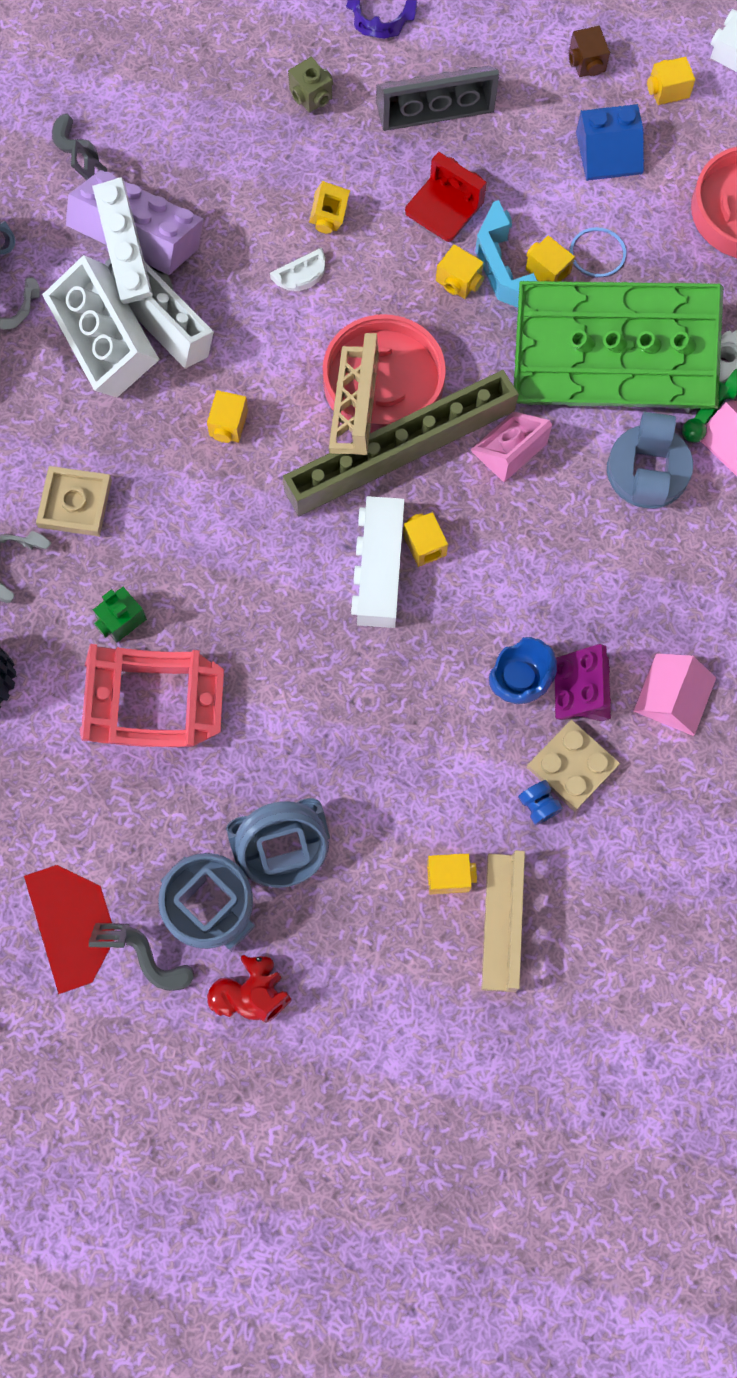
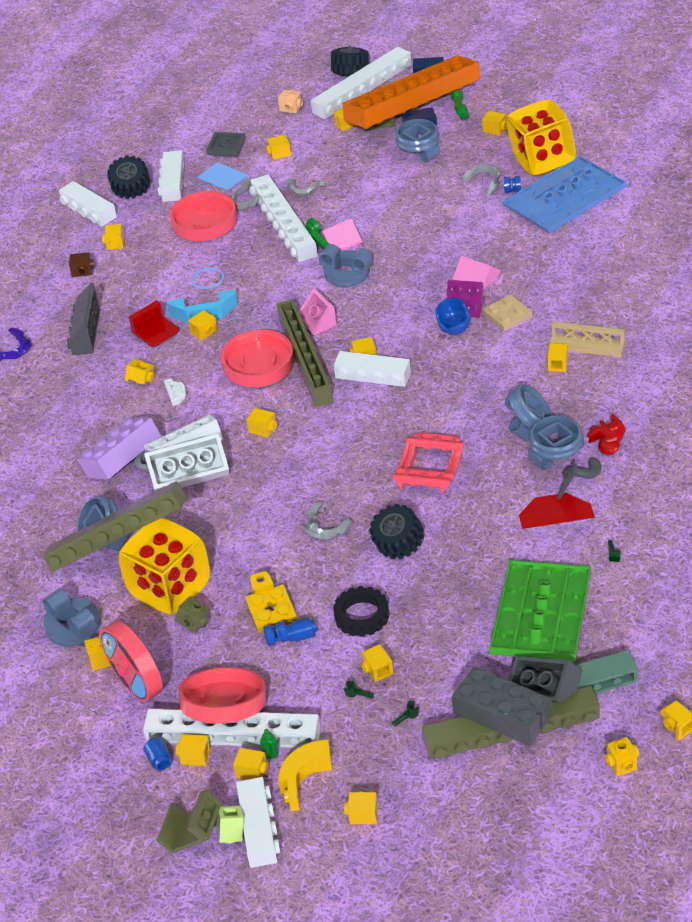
camera: 70 degrees left, 30 degrees down
tan plate [36,466,112,537] -> none
dark grey piece [52,113,107,180] -> none
white plate [92,177,153,304] -> none
green brick [92,586,147,643] -> none
olive brick [288,56,333,113] -> none
tan fence [329,333,379,455] -> none
bright green piece [514,281,724,409] -> none
blue wheel [518,780,564,825] -> none
yellow brick [525,235,575,282] -> none
blue slope [576,104,644,181] -> none

